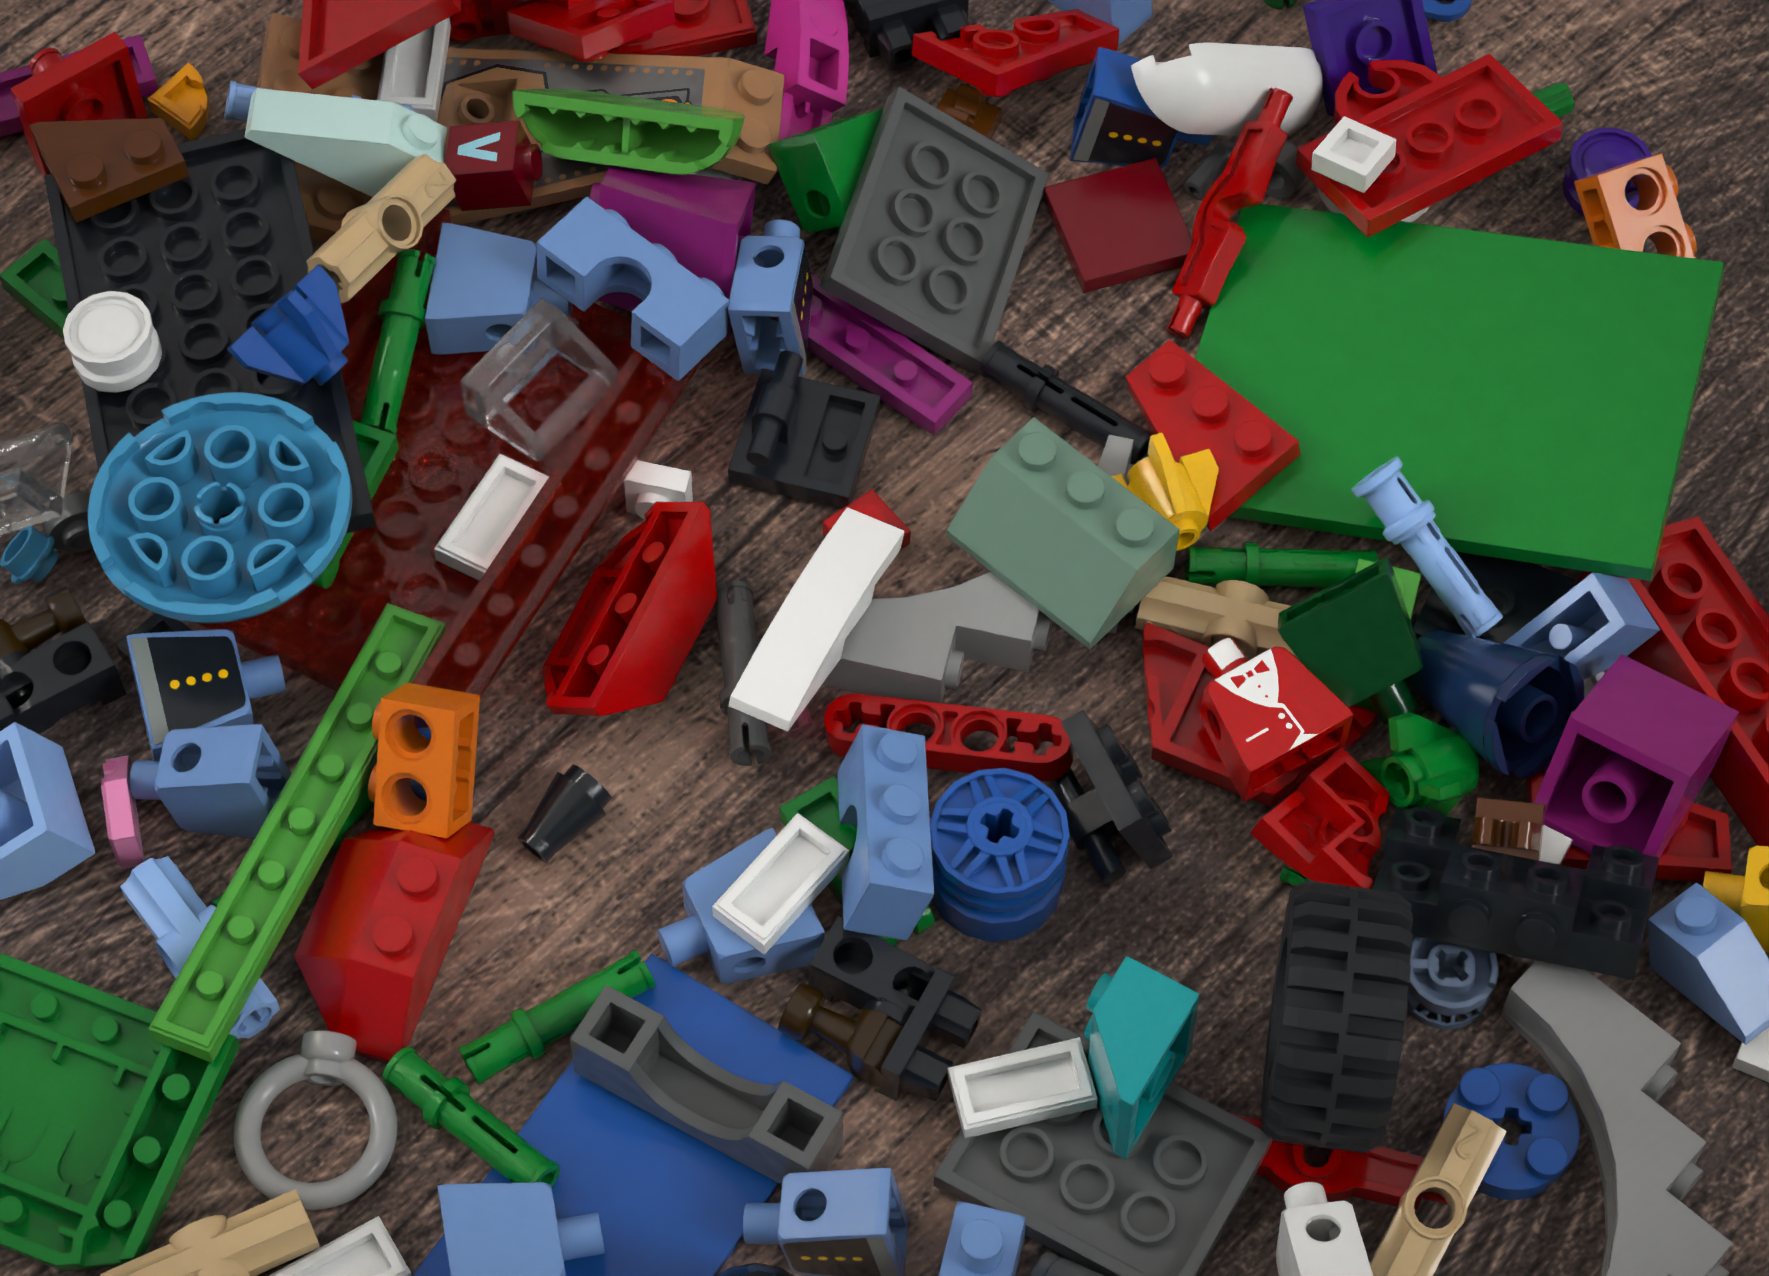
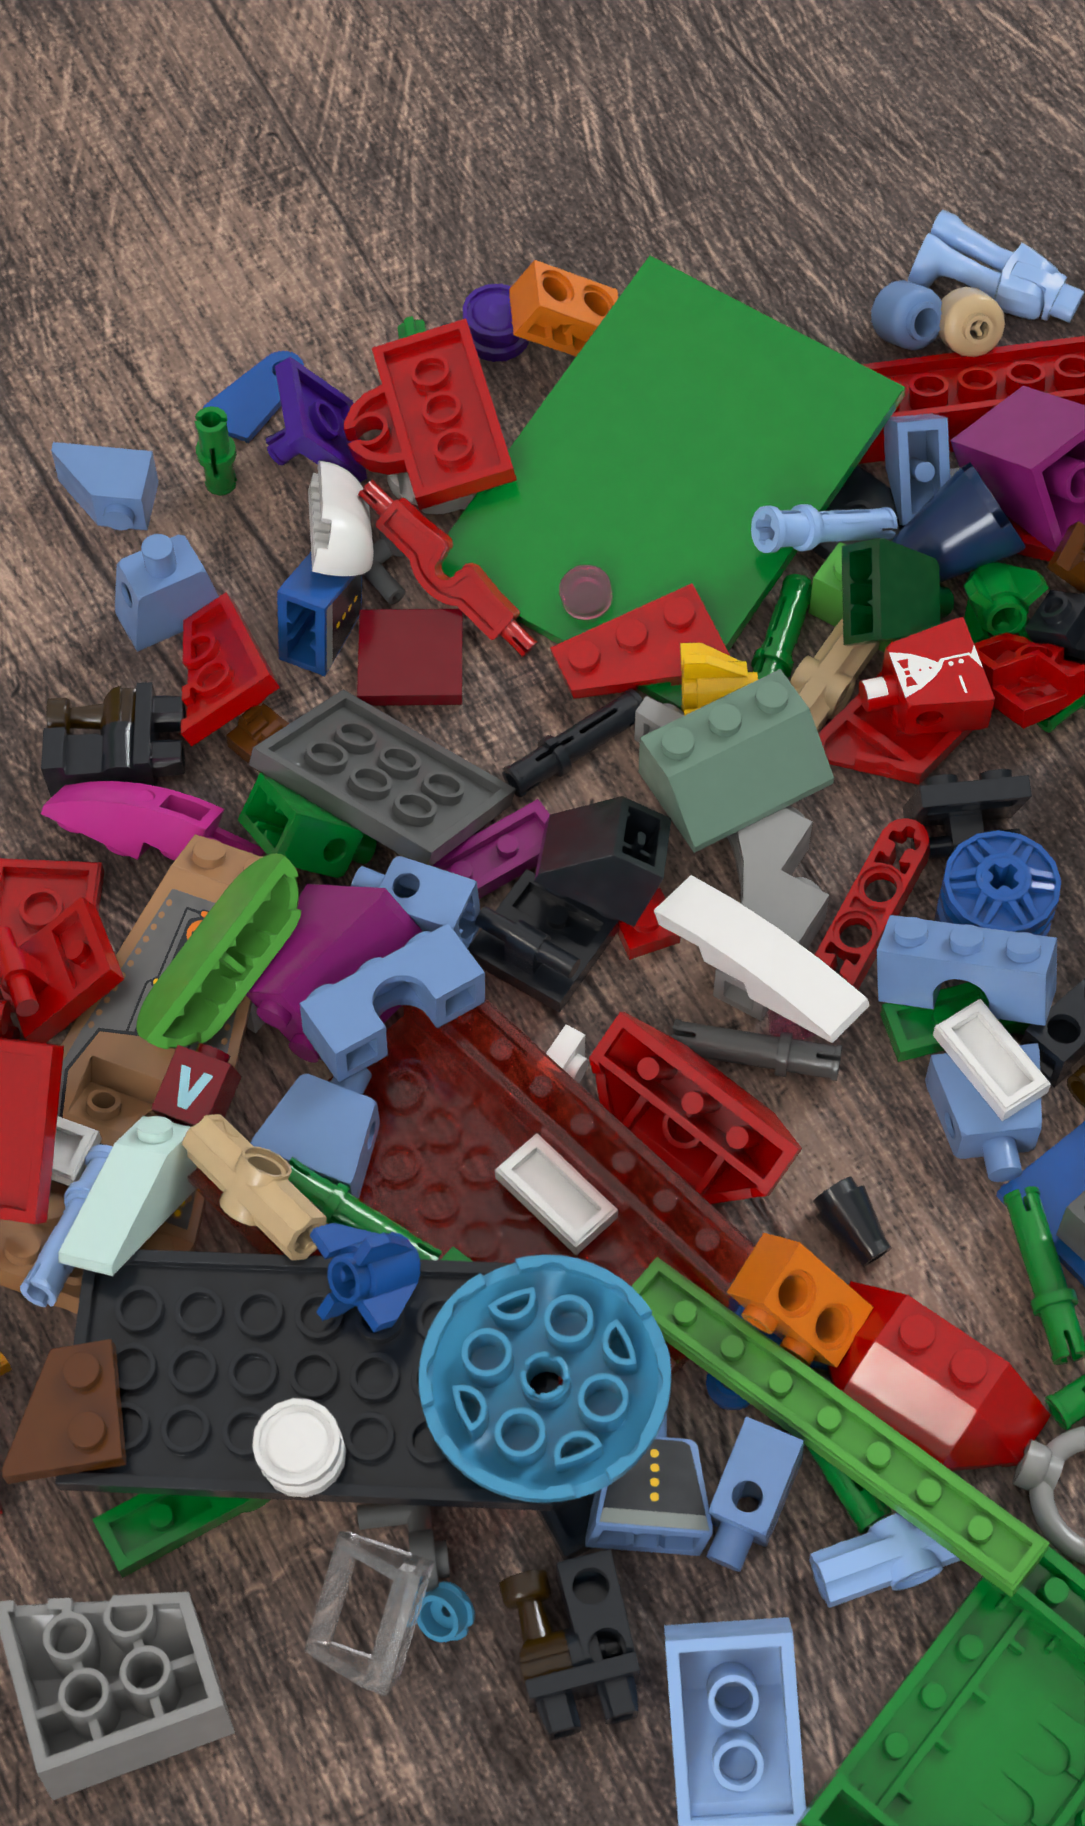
camera: 70 degrees left, 0 degrees up
bright pink tile [101,755,144,869] -> none
clear tile [460,298,621,462] -> none
white plate [1312,116,1397,193] -> none
none -> black slope [534,796,672,927]
none -> clear pink tile [559,565,613,620]

